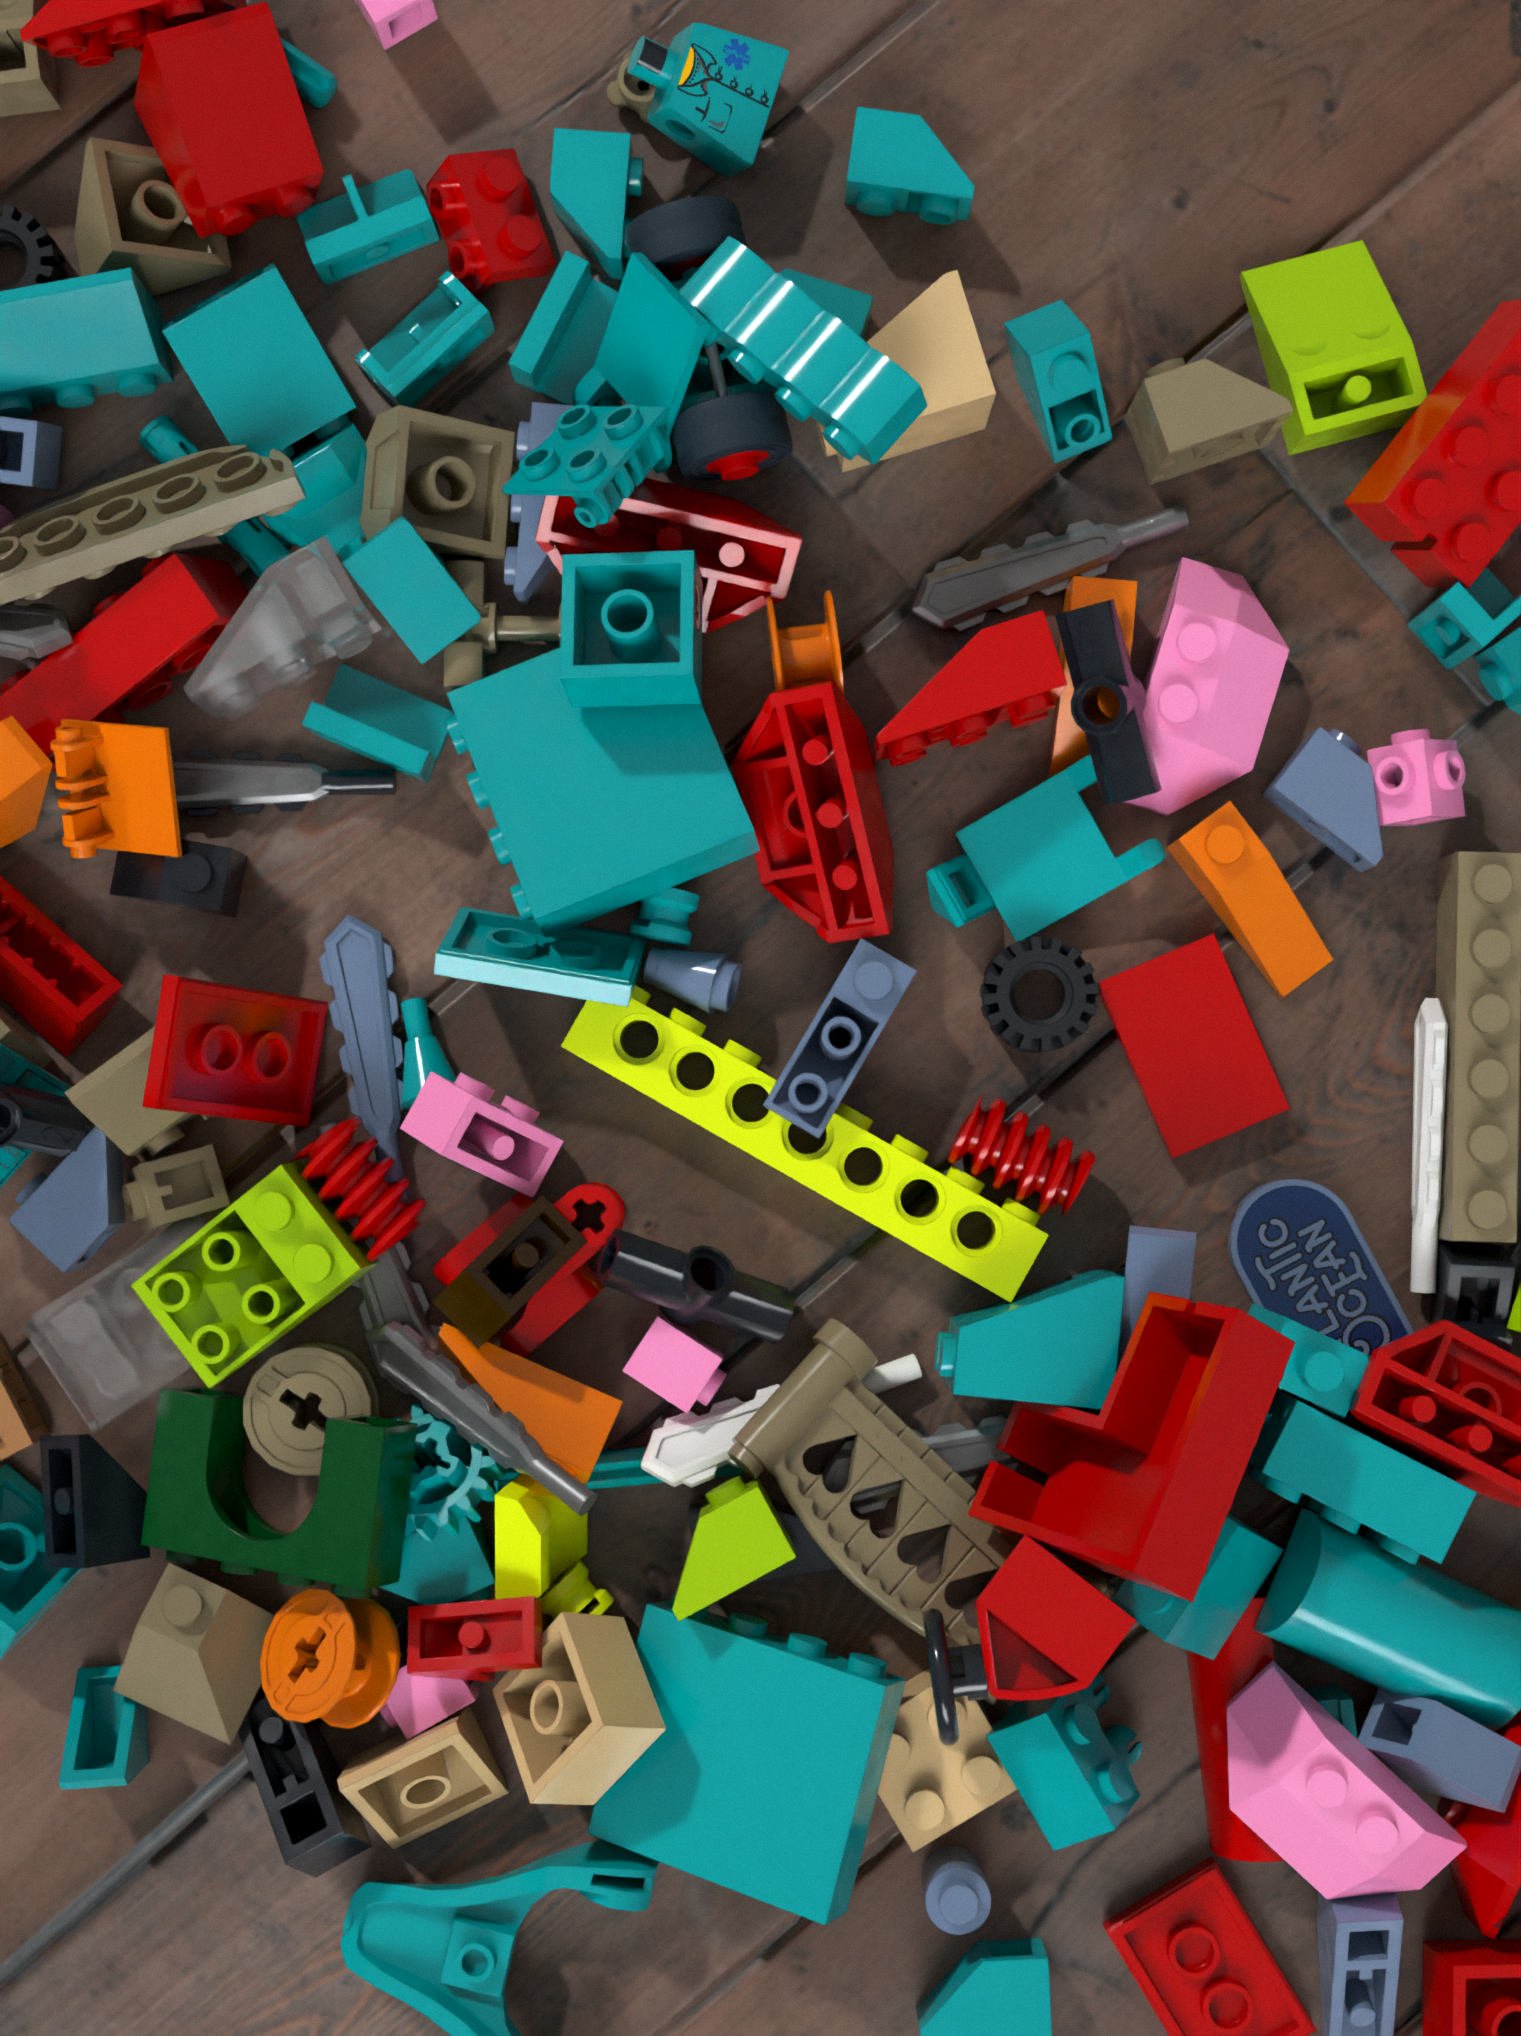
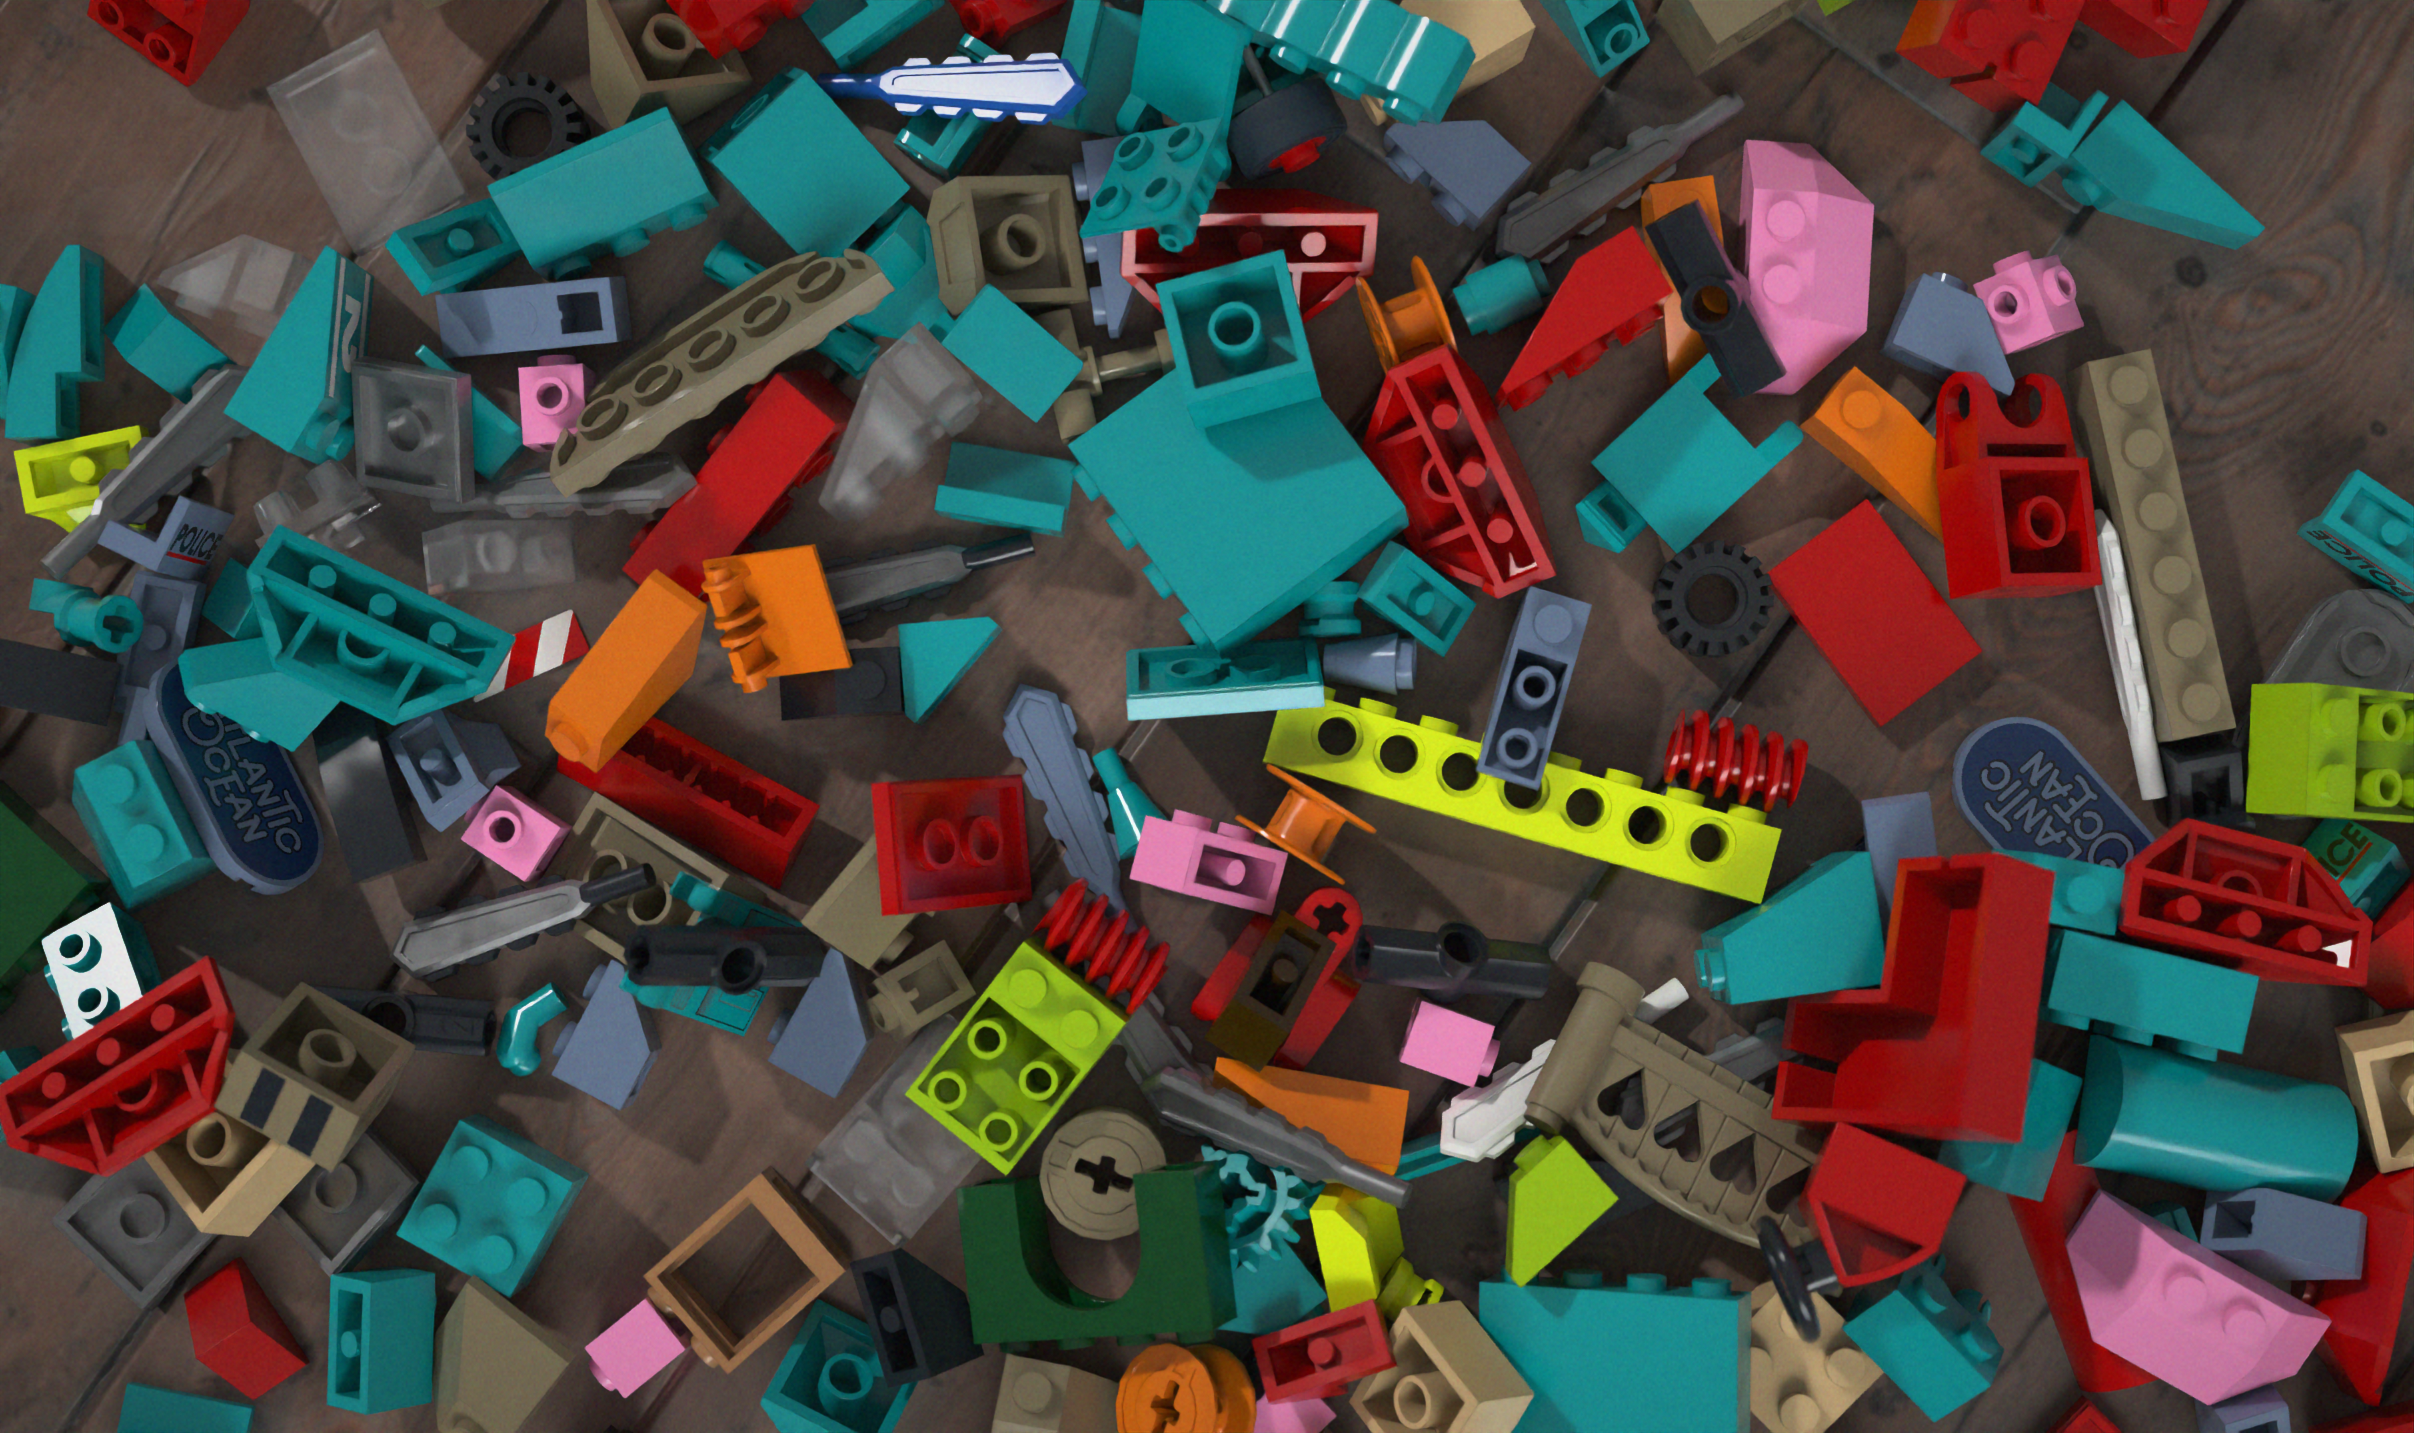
camera: 10 degrees left, 0 degrees up
none -> sword [816,53,1089,125]
none -> teal slope [898,617,1003,726]
none -> orange piece [1235,764,1377,885]
none -> teal slope [1356,541,1477,657]
none -> sand blue slope [1382,120,1531,232]
none -> teal brick [1452,252,1552,336]
none -> red brick [1936,371,2103,599]

